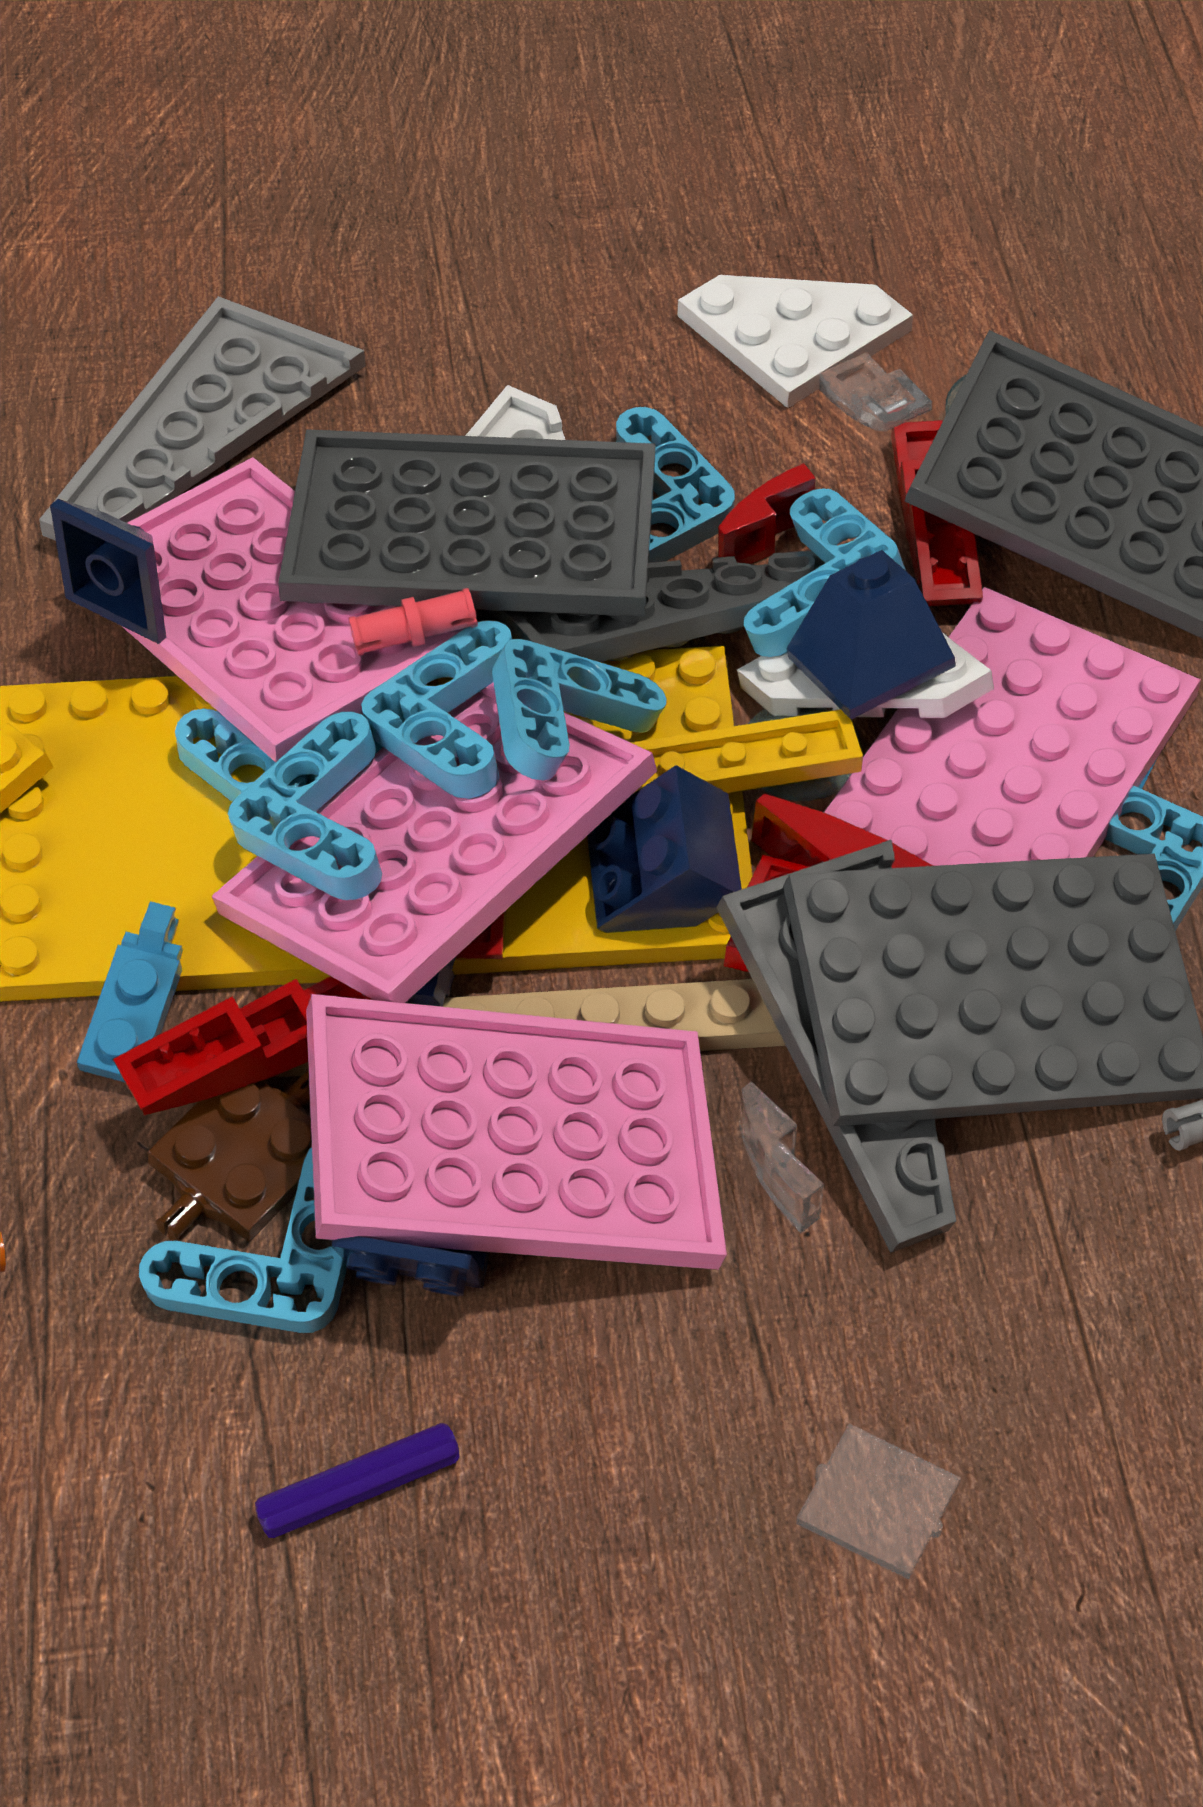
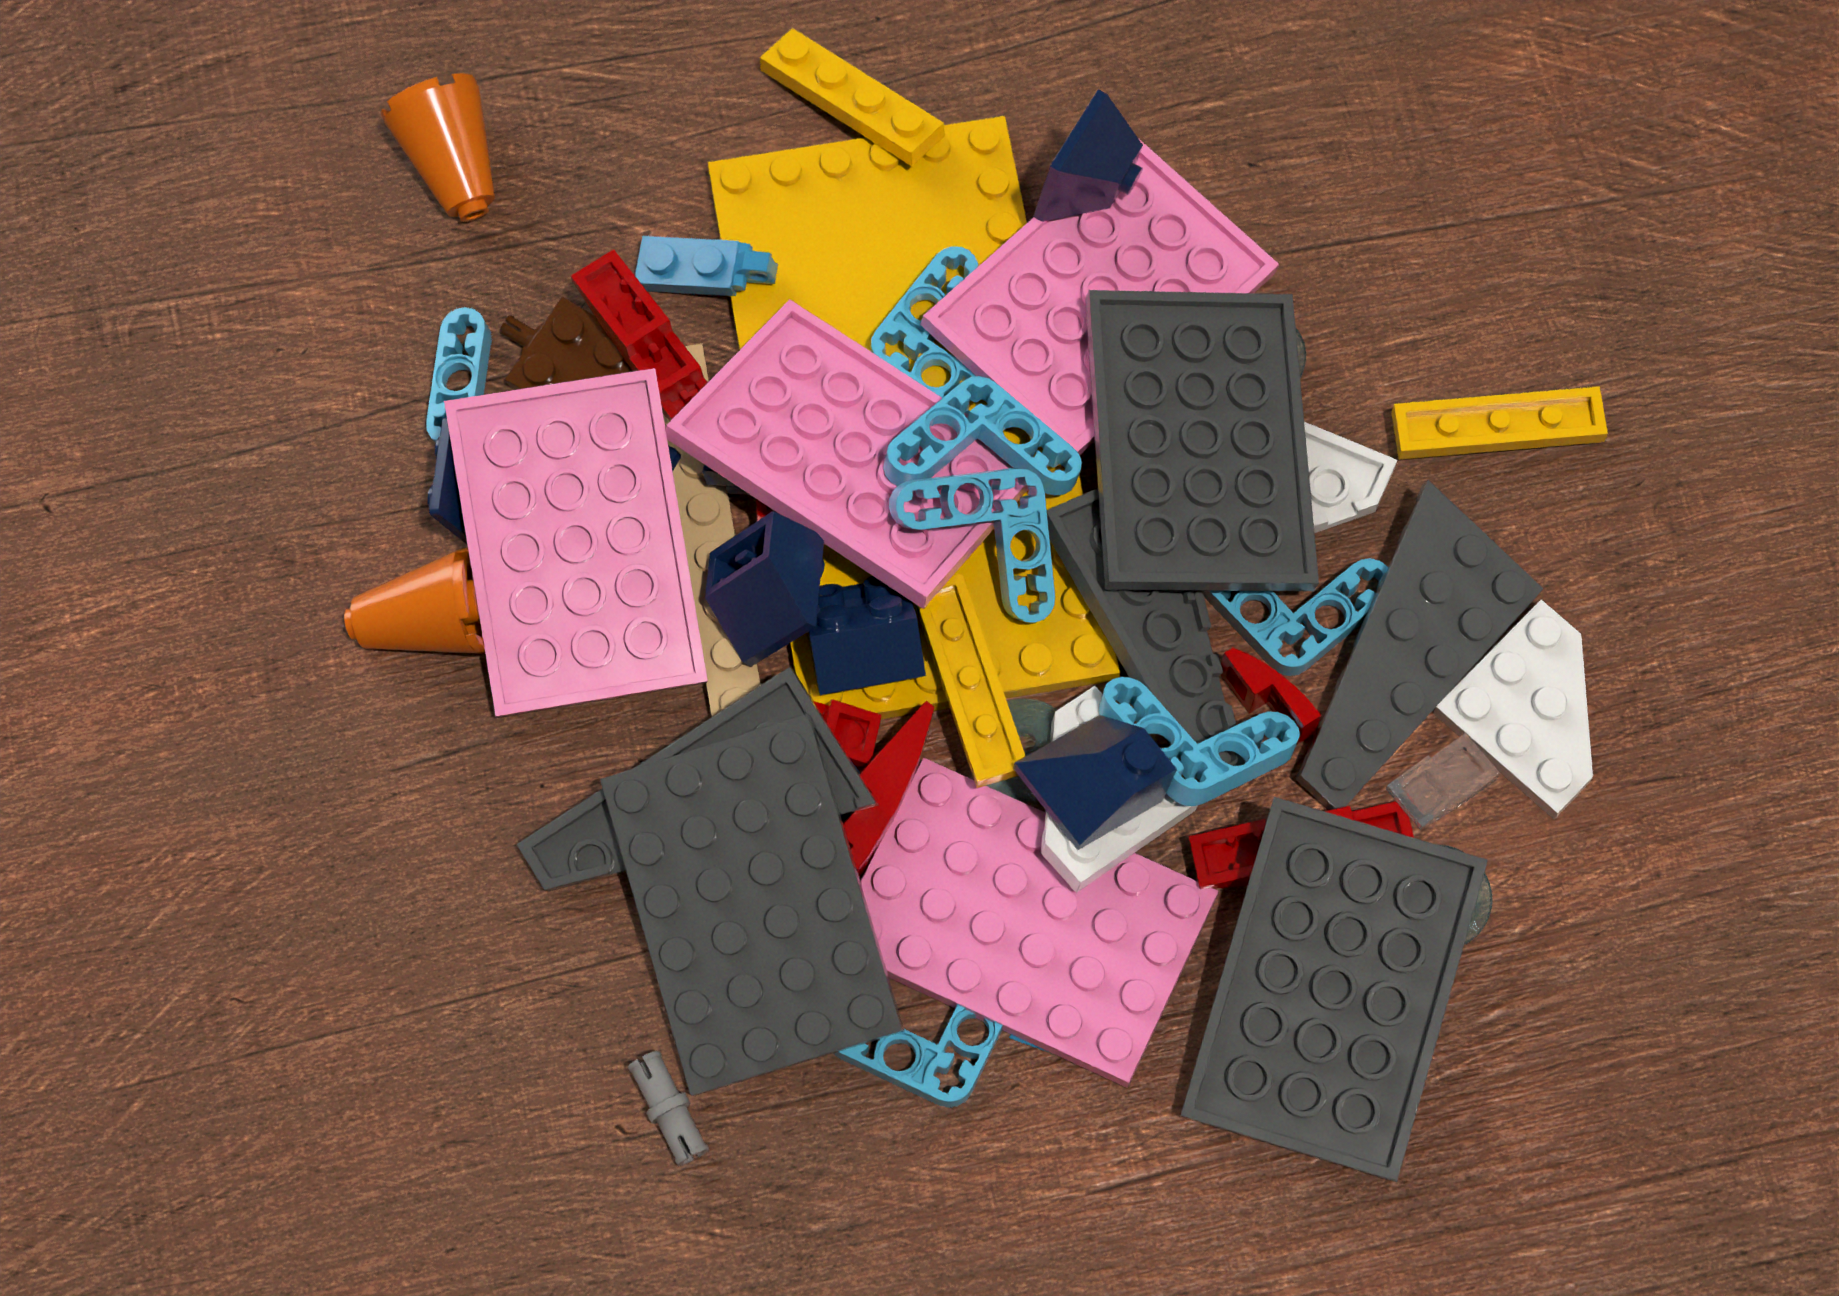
camera: 85 degrees right, 15 degrees up
light grey wing [39,296,365,541] -> none
medium azure beam [228,711,382,900] -> none
dark purple axle [255,1423,459,1538] -> none
coral pin [348,588,478,656] -> none
clear slope [739,1082,824,1234] -> none
clear piece [796,1424,961,1579] -> none
none -> orange cone [344,548,485,654]
none -> dark blue slope [705,511,825,667]
none -> dark grey wing [1295,480,1543,810]
none -> yellow plate [1392,386,1608,459]

